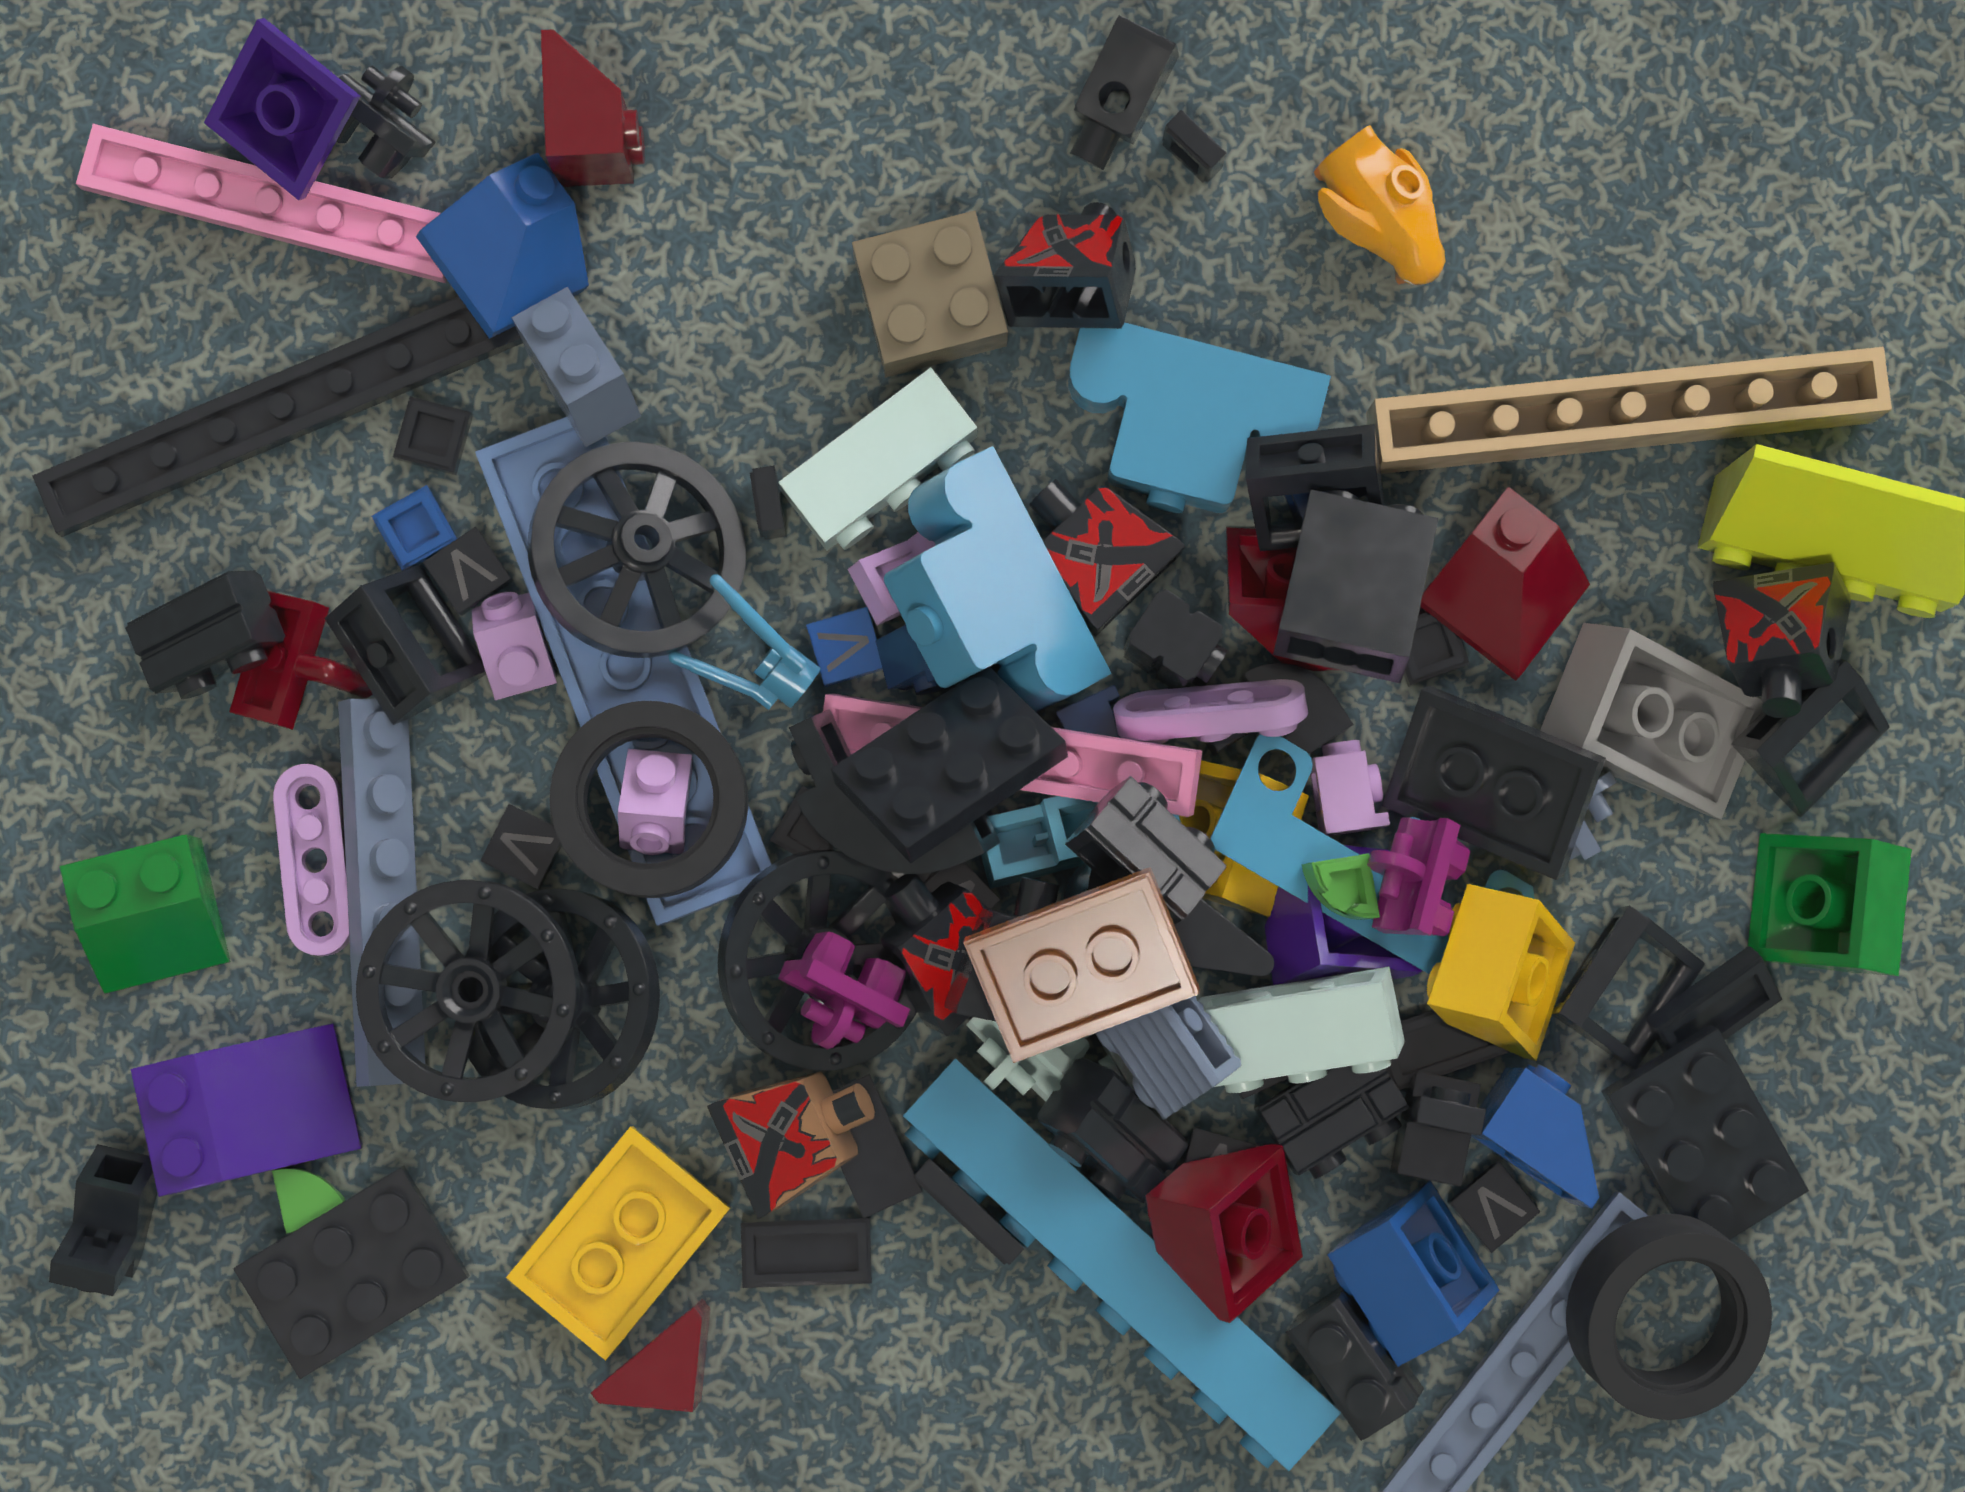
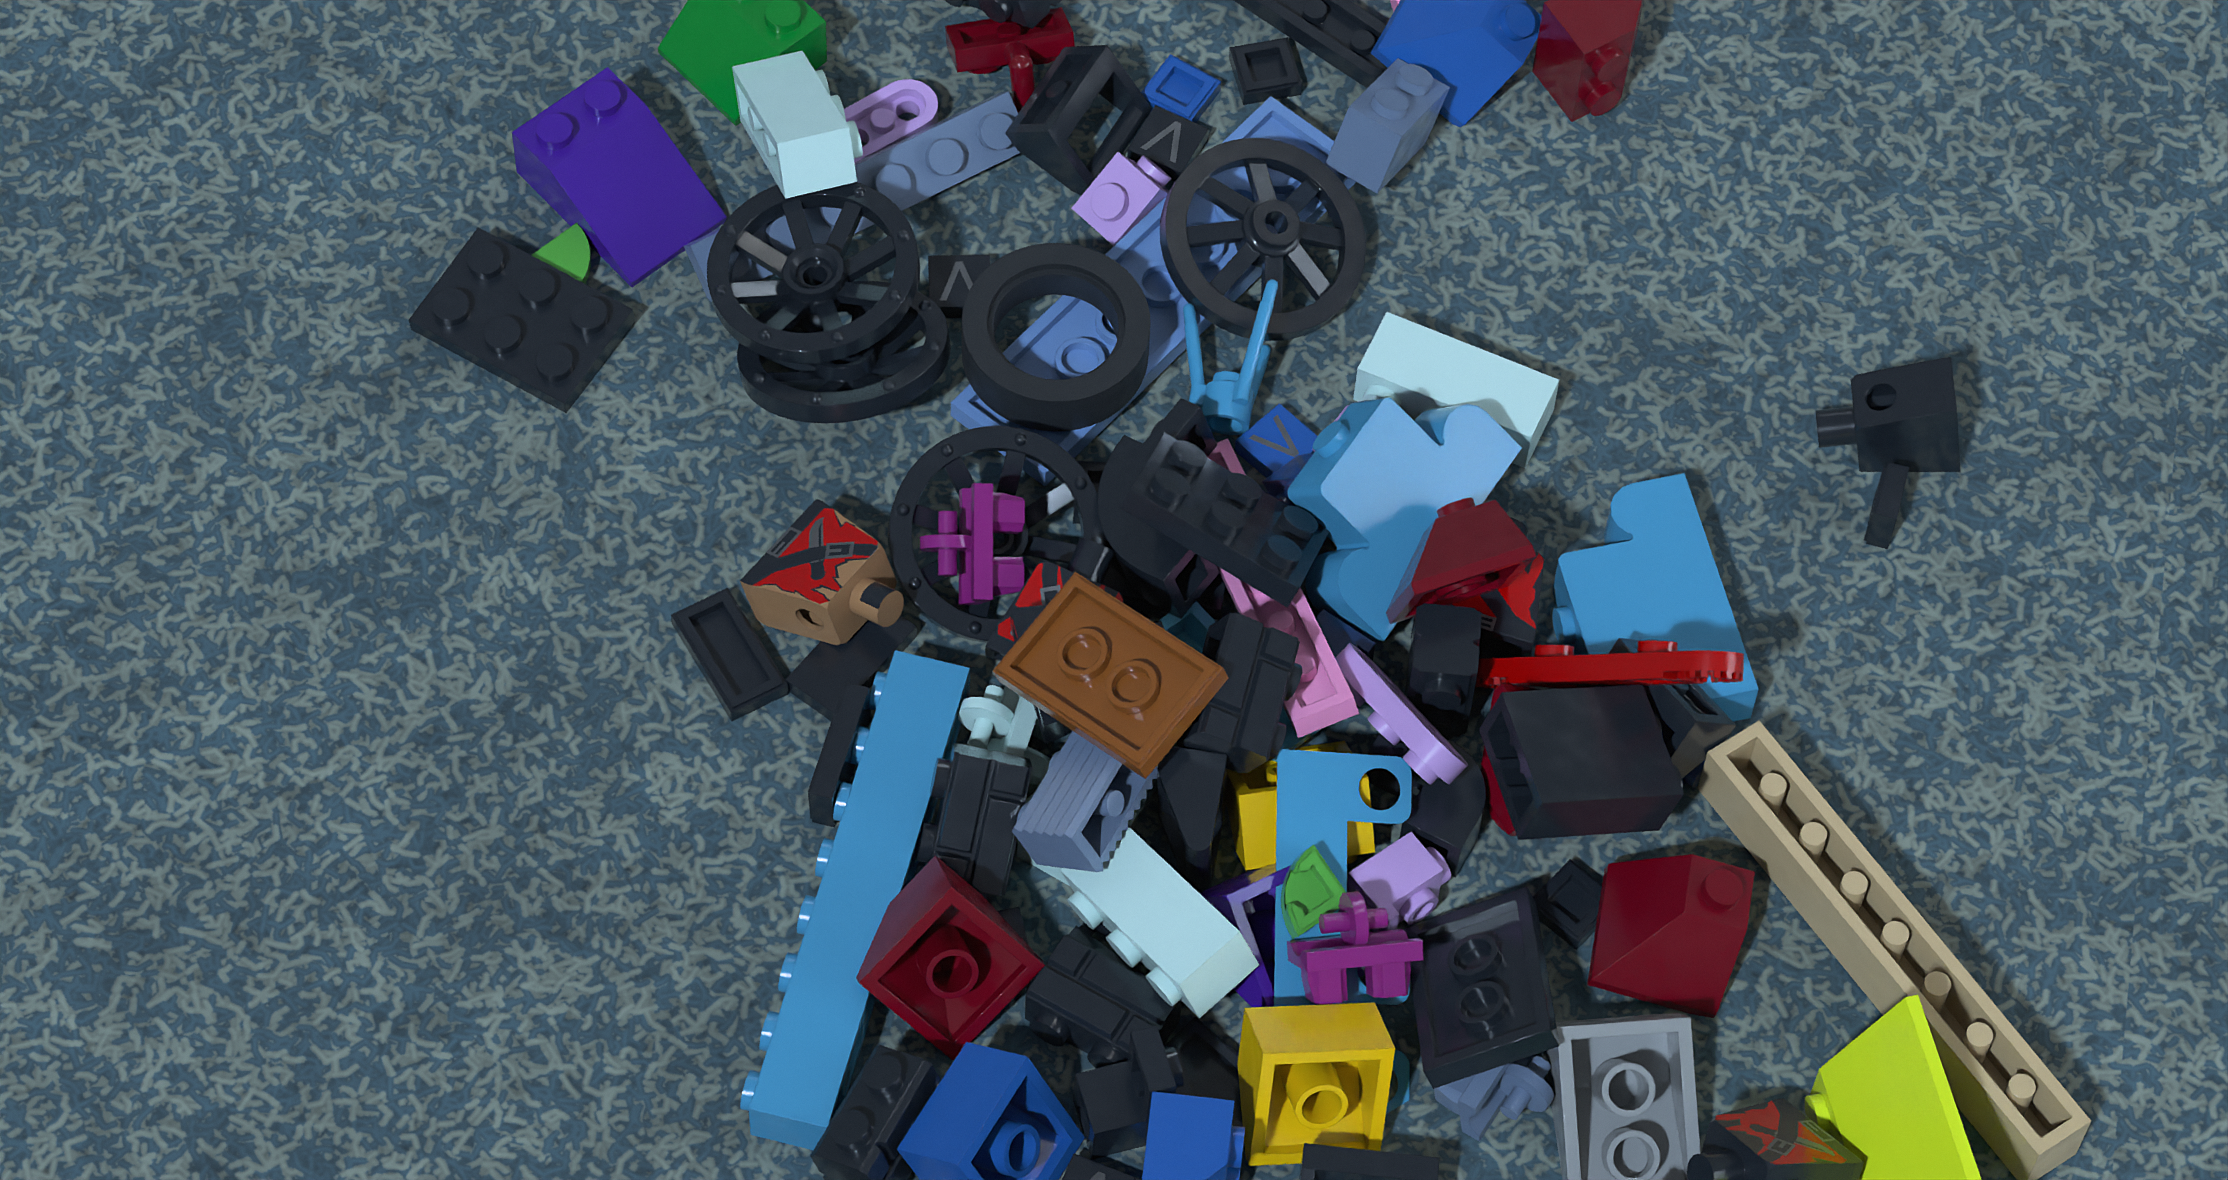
camera: 65 degrees right, 25 degrees down
black brick [49,1144,157,1296] -> none
yellow plate [506,1126,731,1361] -> none
dark red slope [591,1299,711,1412] -> none
lavender bracket [618,749,692,855] -> none
black tile [750,465,787,540] -> none
dark tan brick [852,210,1008,378] -> none
torso [994,202,1136,329] -> none
light orange animal [1314,125,1446,285] -> none
none -> light aqua brick [732,51,863,199]
none -> dark red slope [1386,497,1536,624]
none -> red piece [1475,640,1744,689]

